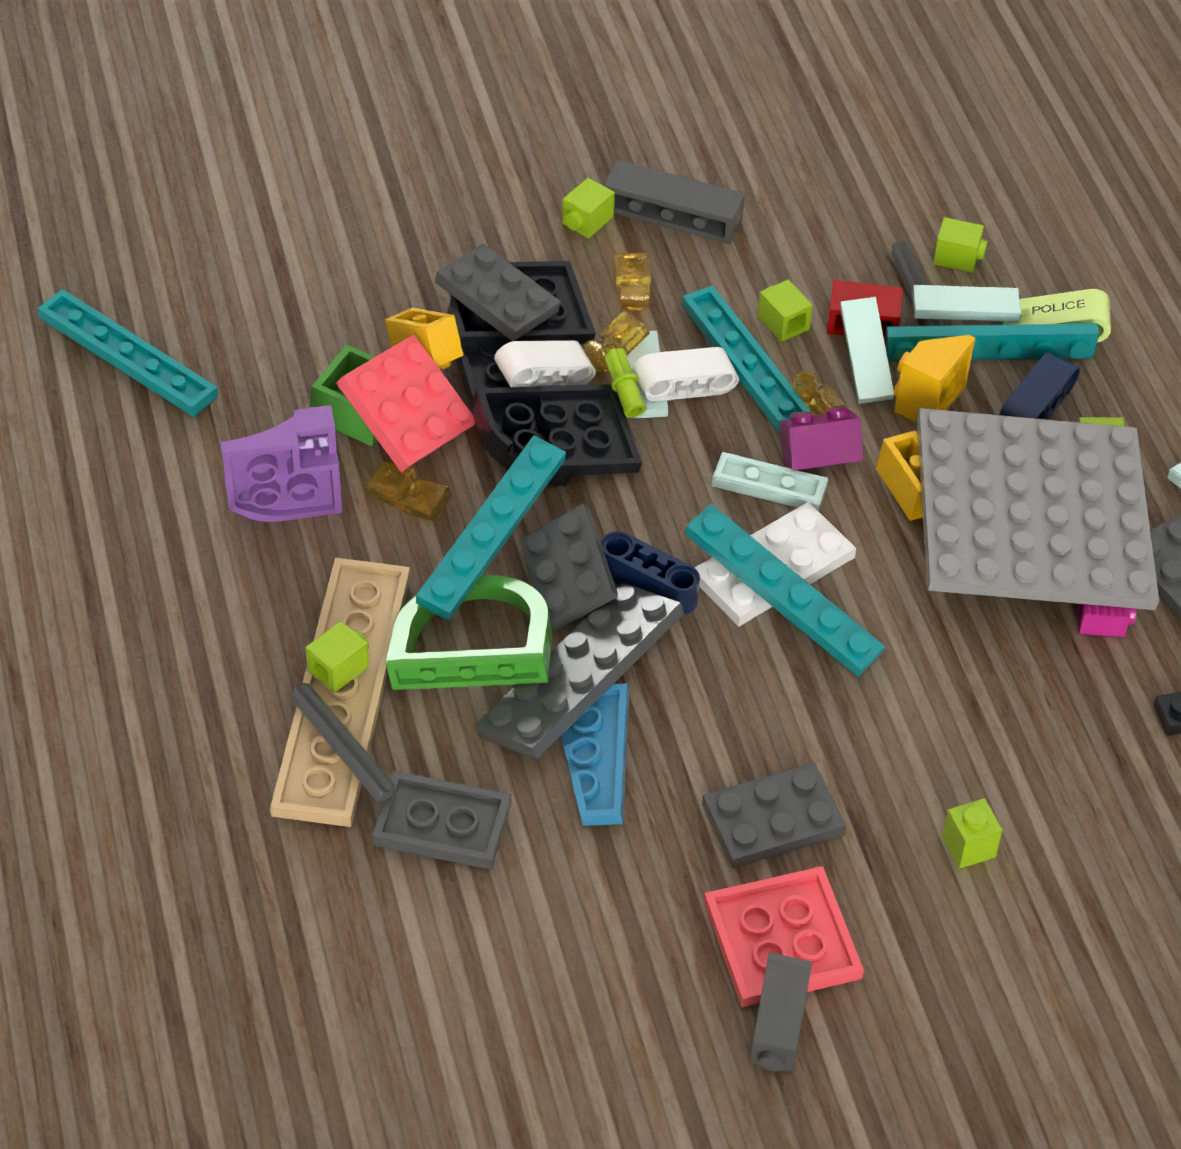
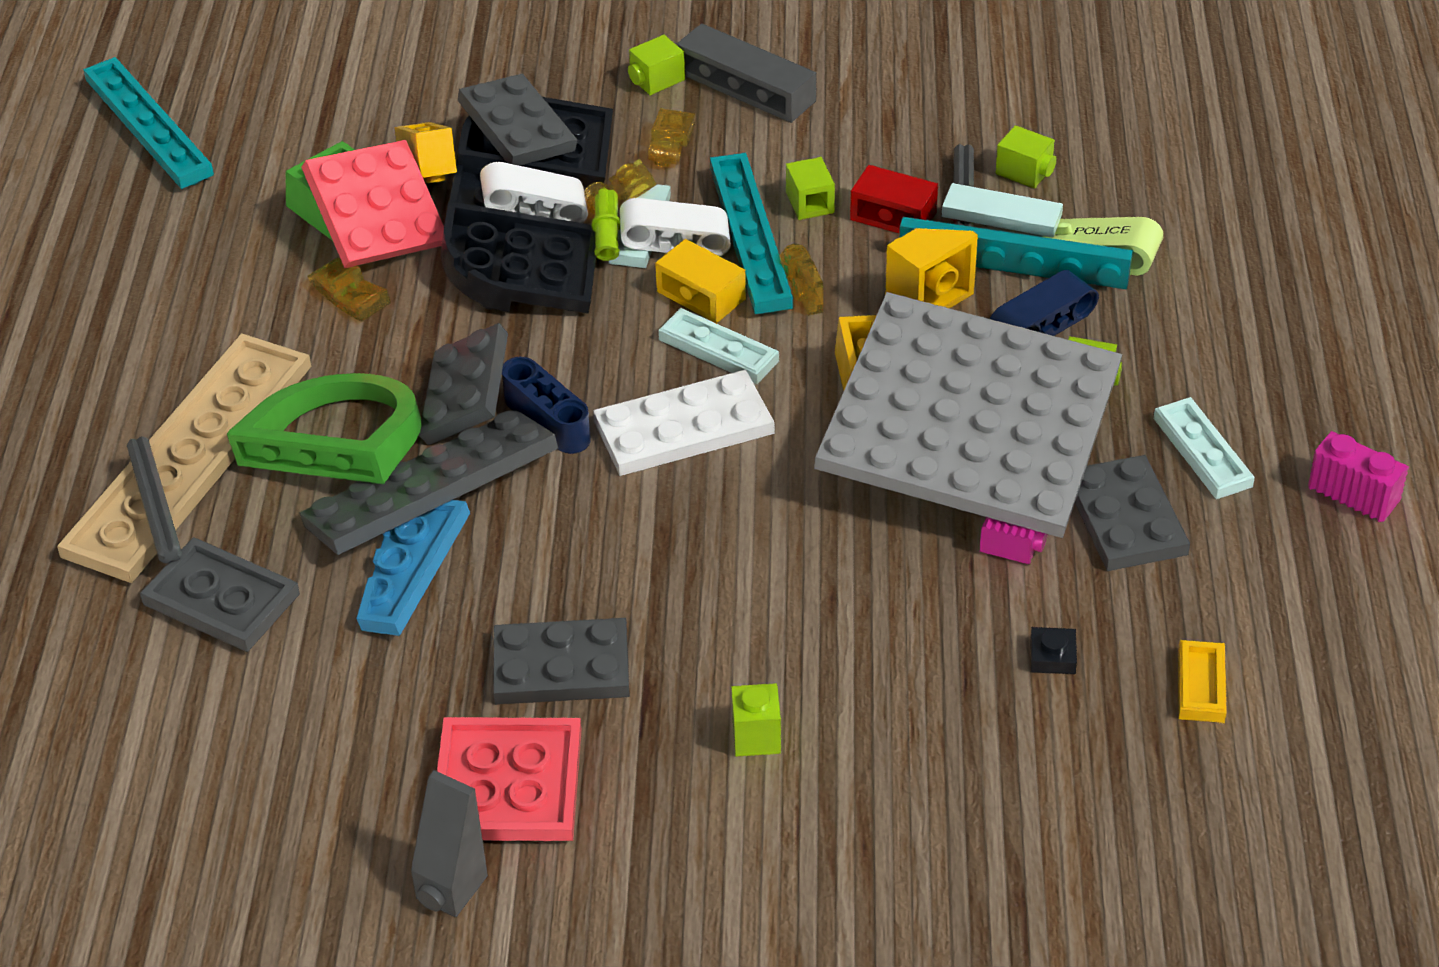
camera: 20 degrees right, 5 degrees down
medium lavender slope [220,405,342,522] -> none
lime brick [305,621,369,693] -> none
teal plate [416,436,566,621] -> none
teal plate [684,504,885,677] -> none
magenta brick [780,407,863,471] -> none
light aqua tile [840,297,894,404] -> none
none -> yellow brick [655,239,746,324]

